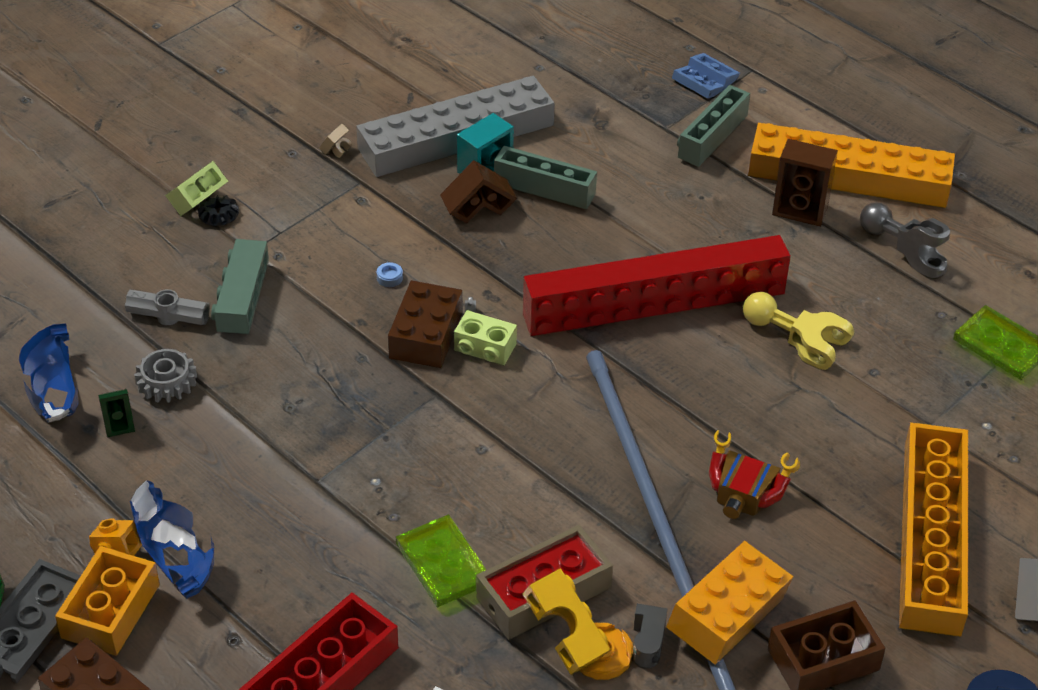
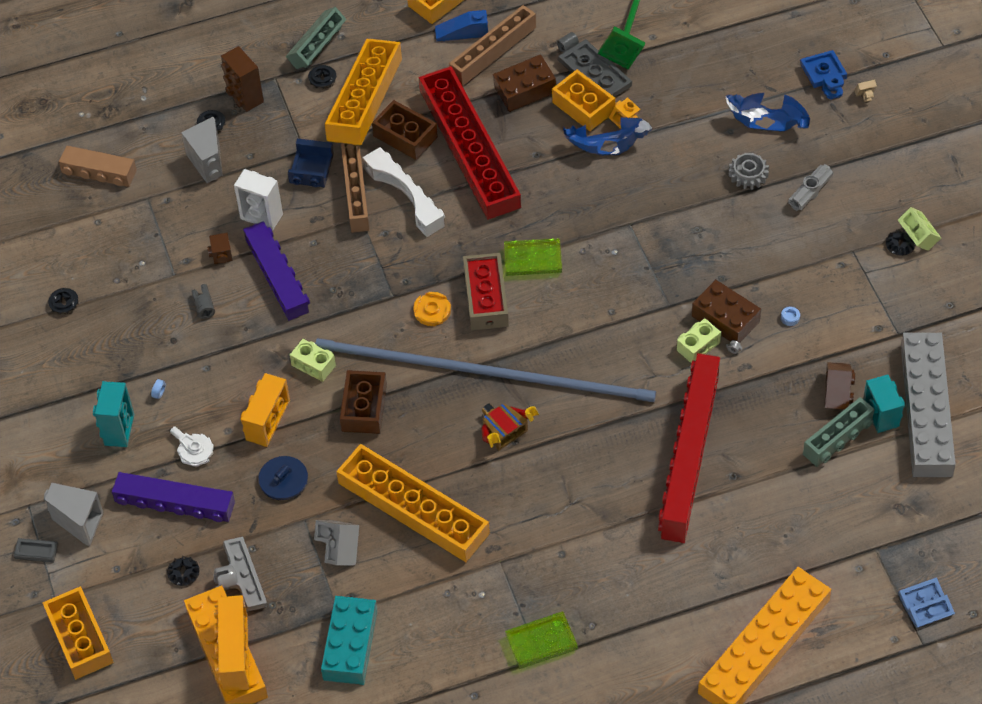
camera: 120 degrees right, 10 degrees up
dark green slope [98,389,135,438] -> none
sand green brick [211,239,269,334] -> none
tan tile [319,124,352,158] -> none
yellow arch [523,568,610,675] -> none
dark grey leg [633,603,668,668] -> none
light orange brick [666,540,794,665] -> none
sand green brick [677,85,751,167] -> none
light yellow piece [743,292,854,370] -> none
reddish brown brick [772,139,838,227] -> none
flat silver piece [860,202,950,278] -> none

